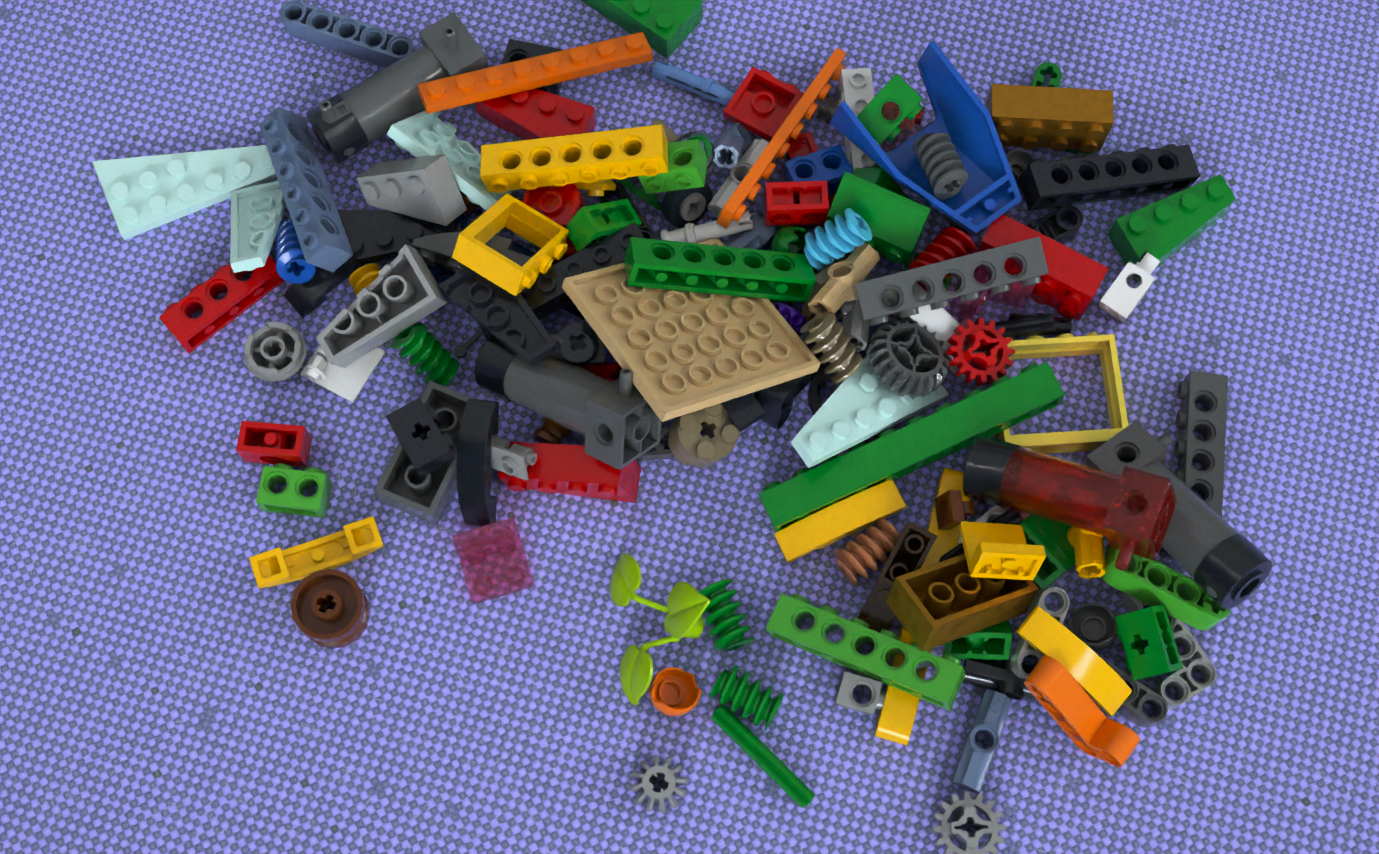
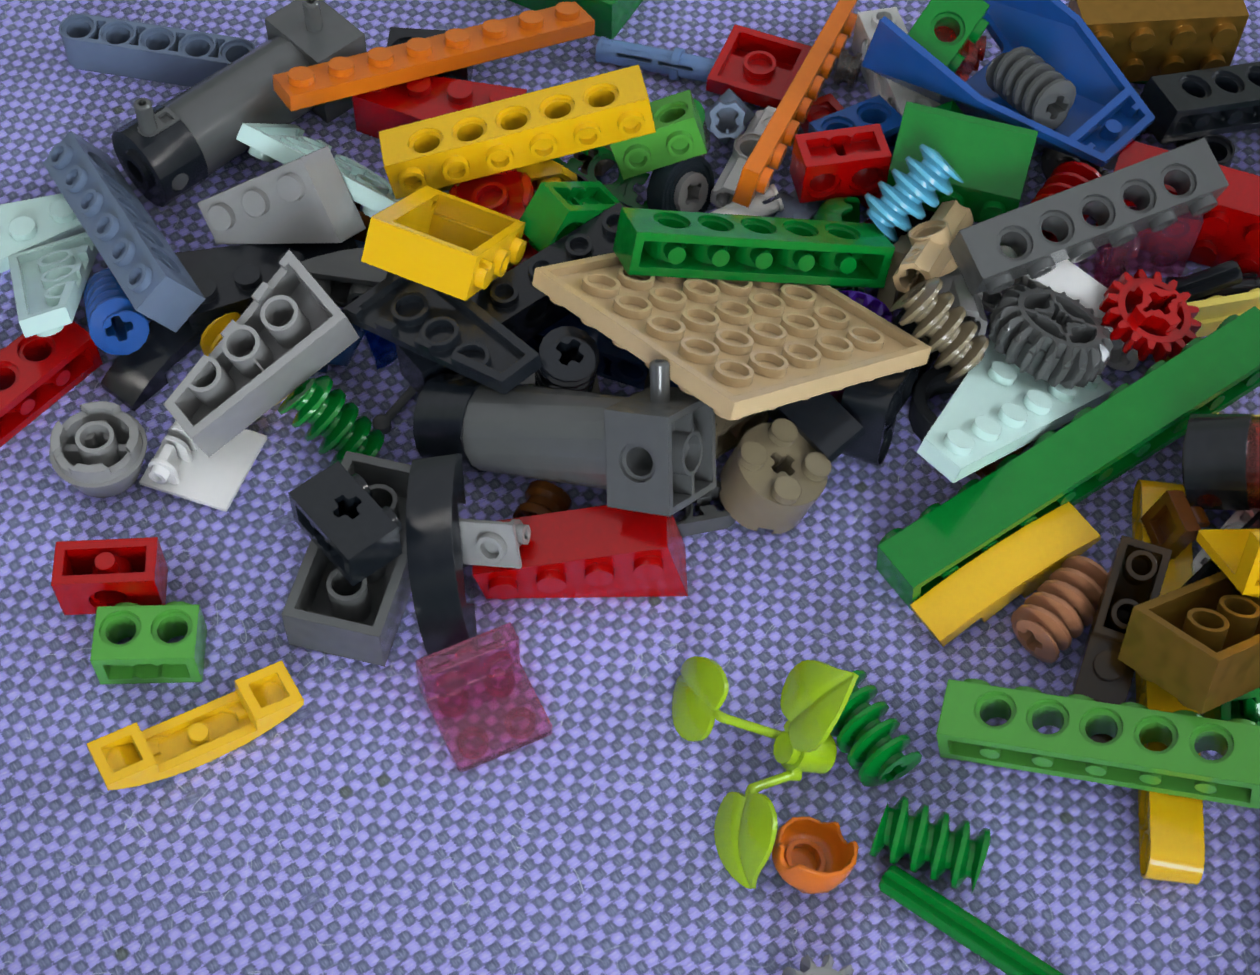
camera: 10 degrees left, 15 degrees down
reddish brown wheel [291,569,370,649] -> none
light grey brick [834,671,886,716] -> none

